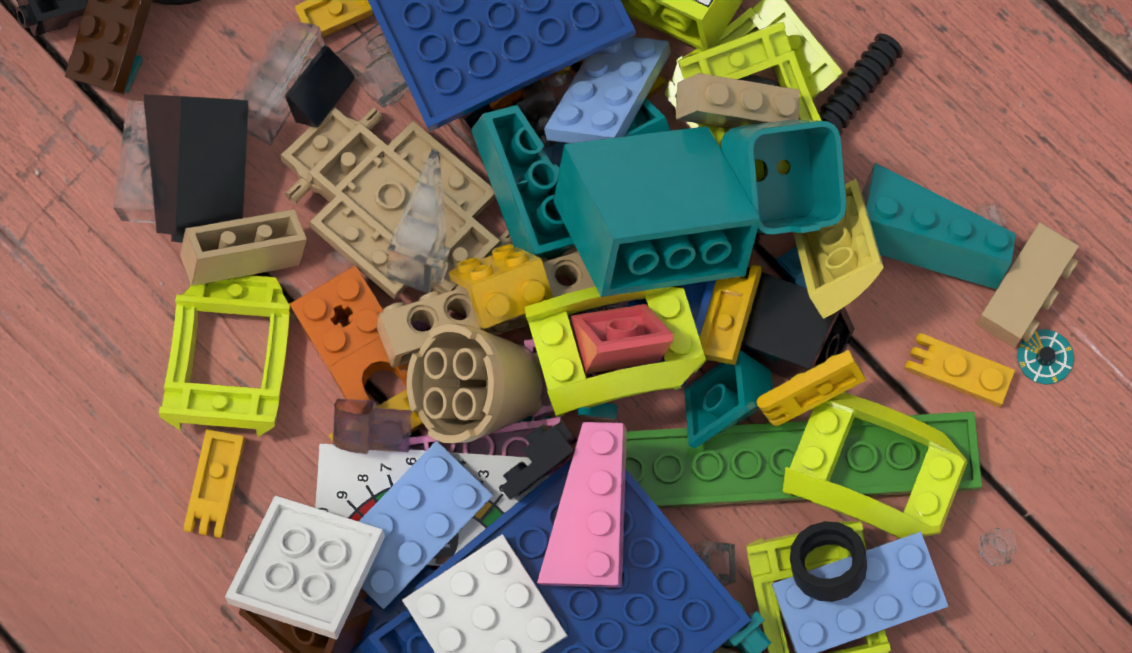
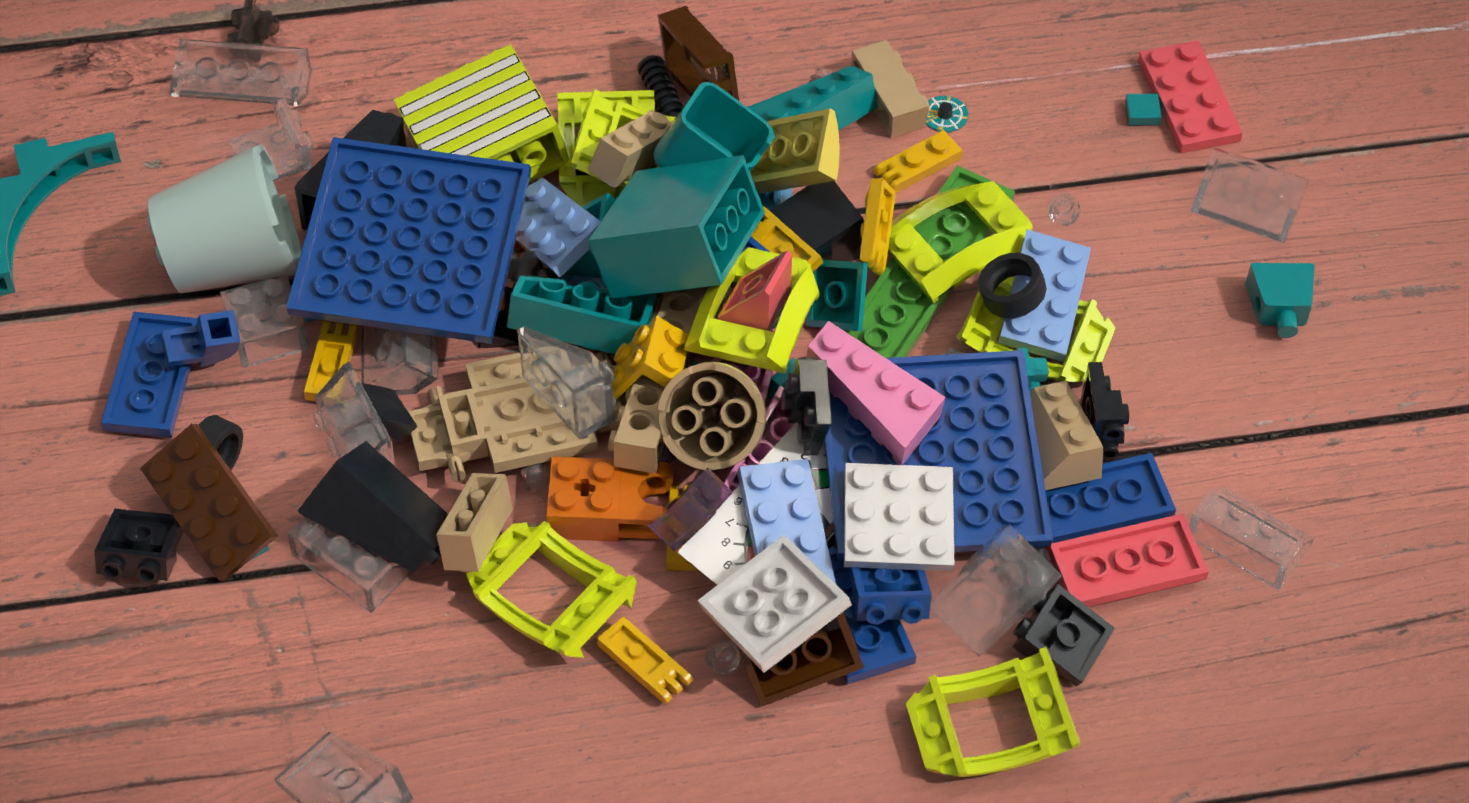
camera: 60 degrees left, 20 degrees down
none -> reddish brown door [658,5,740,102]

